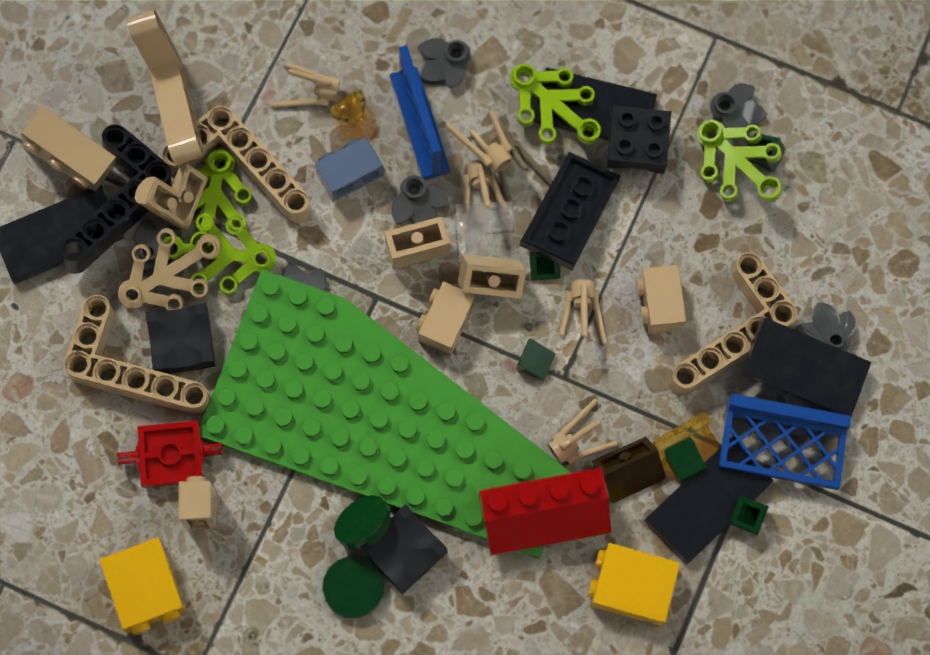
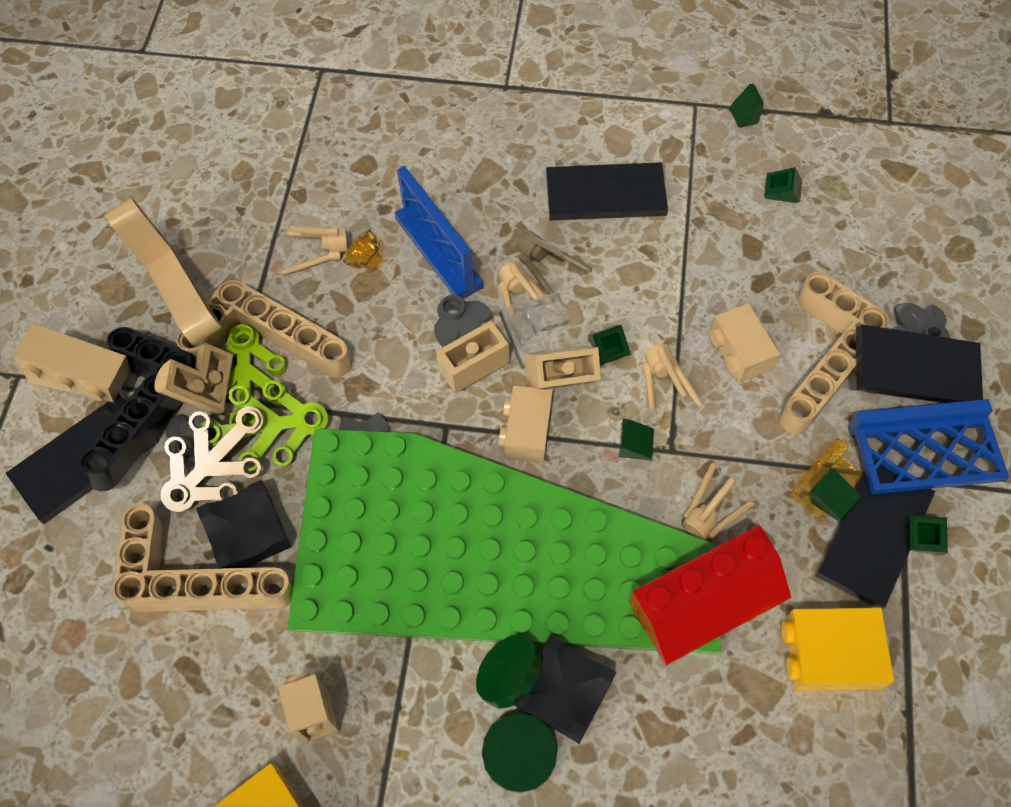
camera: 10 degrees left, 10 degrees down
red plate [117,420,223,488] -> none
sand blue brick [315,137,384,202] -> none
dark grey plate [417,38,471,88] -> none
tan plant [445,110,513,173] -> none
lime plant [510,64,601,145] -> none
black tile [519,152,621,271] -> none
dark brown panel [592,436,666,503] -> none
black brick [606,105,672,174] -> none
lime plant [697,120,782,202] -> none
dark grey plate [710,83,767,136] -> none
none -> dark green slope [730,83,764,128]

